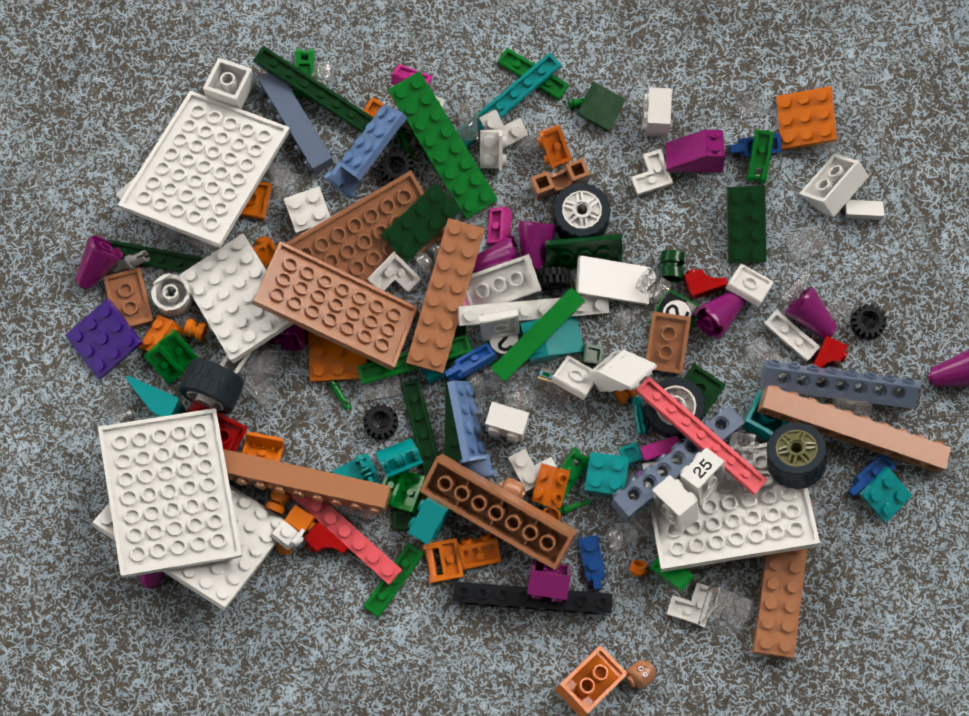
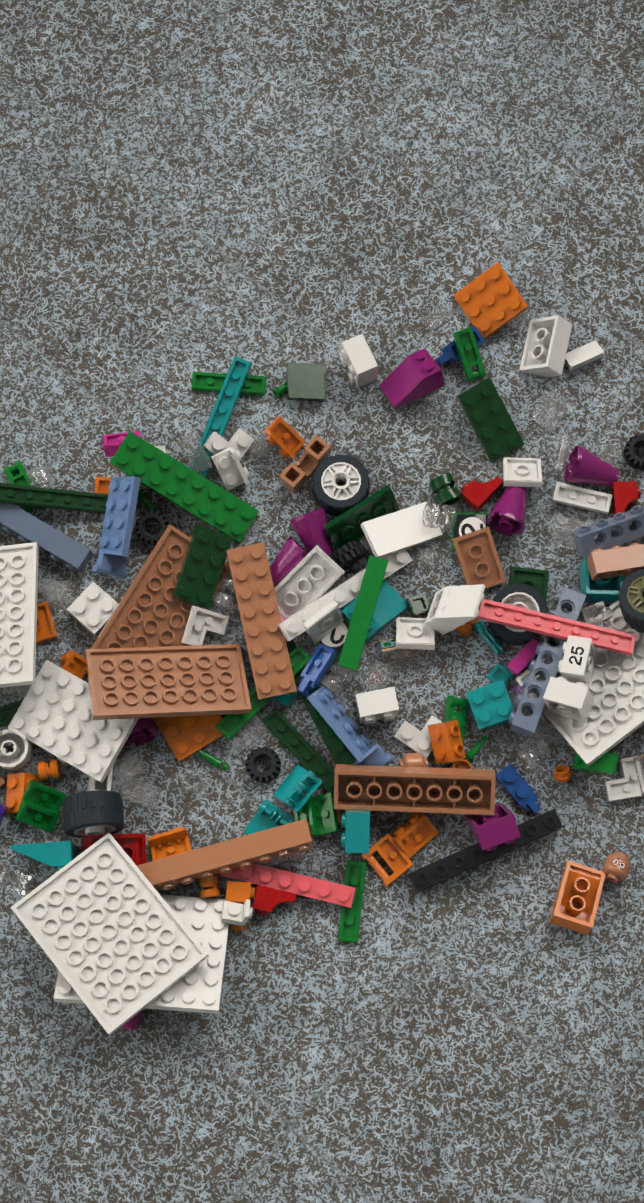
camera: 25 degrees left, 0 degrees up
dark green tile [392,511,412,531] -> none
dark pink slope [487,207,512,245] -> none
white plate [631,149,673,196] -> none

